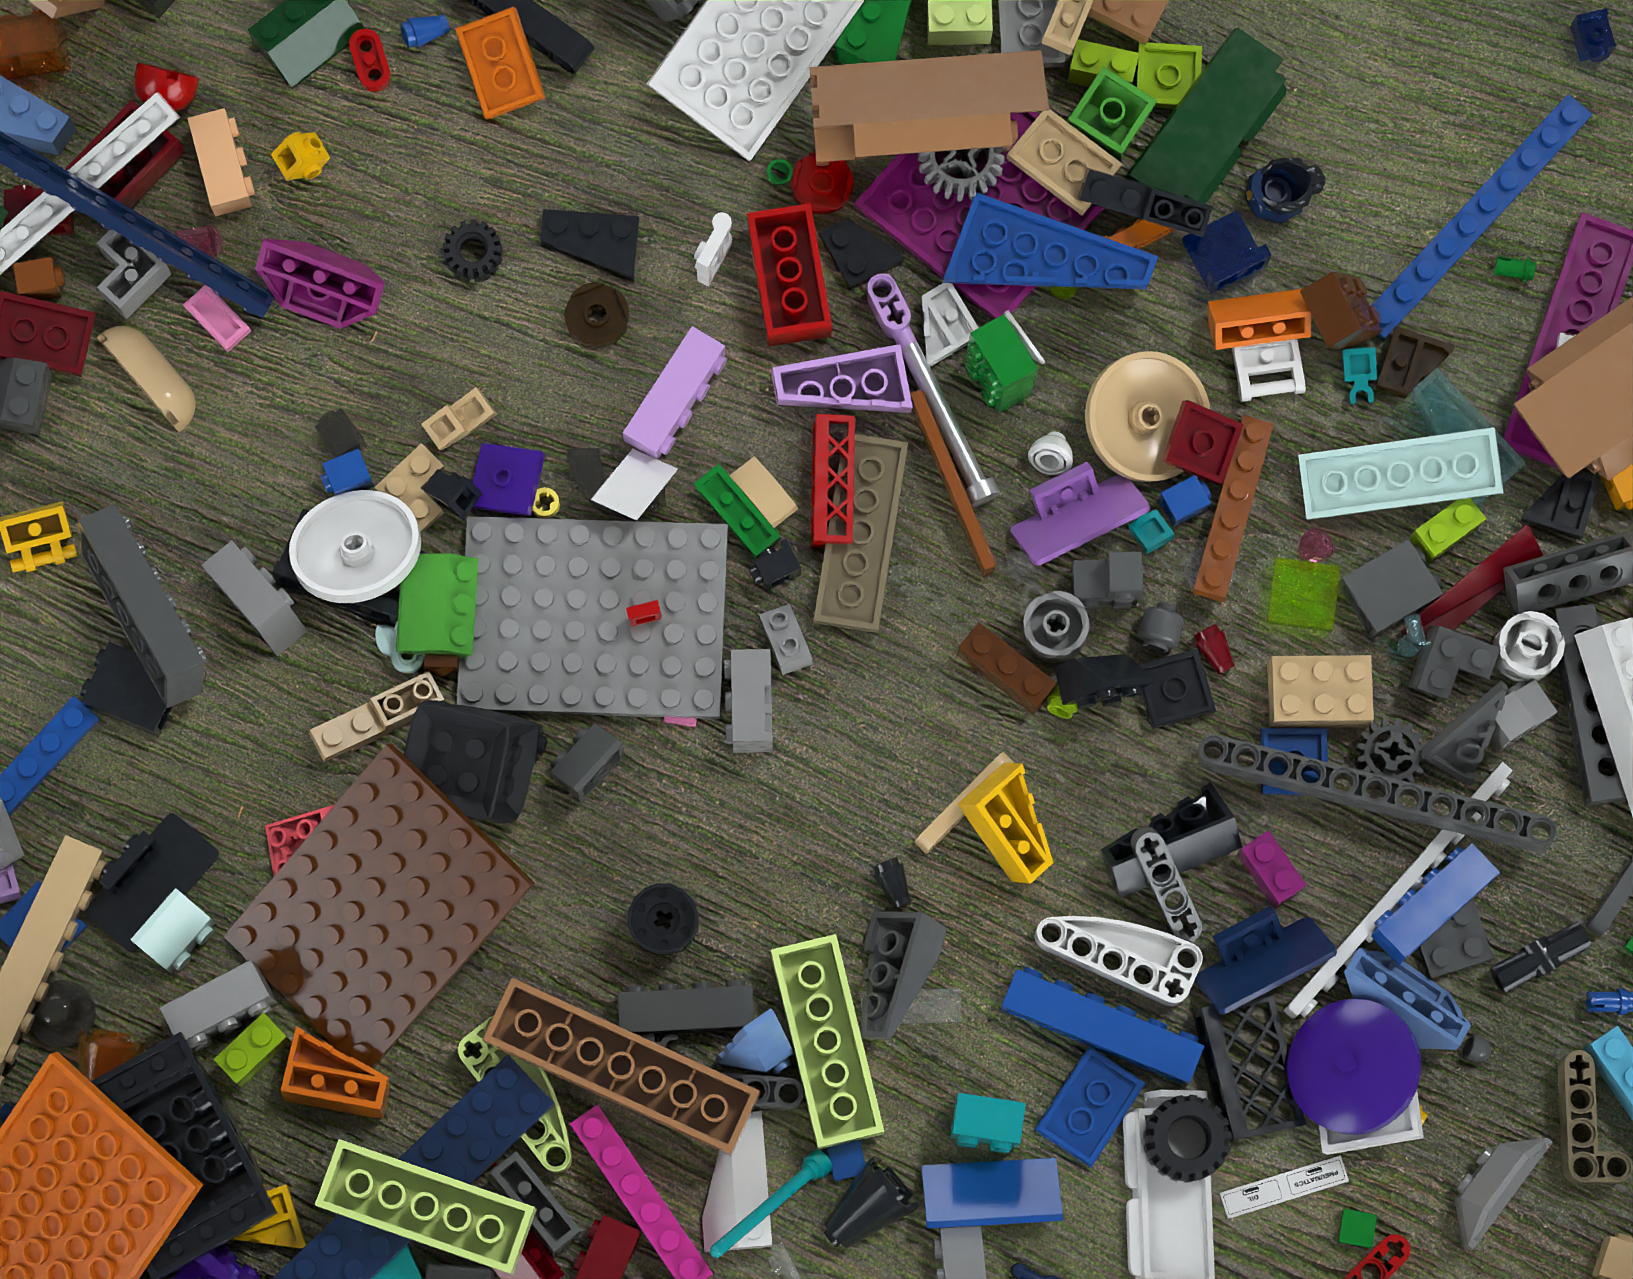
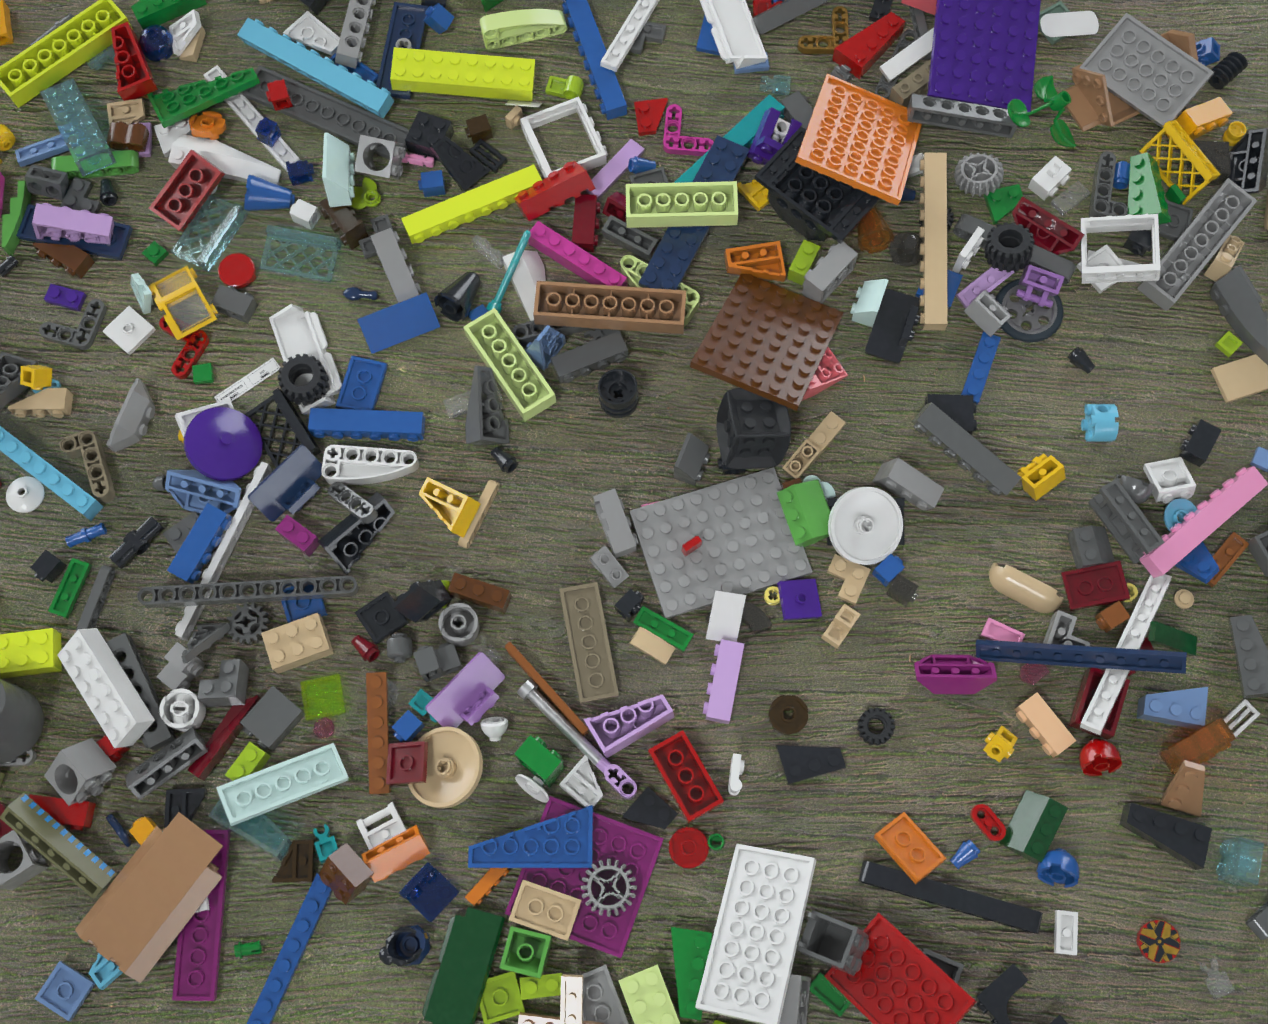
camera: 165 degrees right, 5 degrees down
black brick [422,469,483,520] -> none
medium nougat panel [809,50,1049,166] -> none
red fence [810,414,855,549] -> none
teal brick [949,1093,1026,1153] -> none
black slope [1078,167,1213,237] -> none
clear light blue arm [1397,614,1426,657] -> none

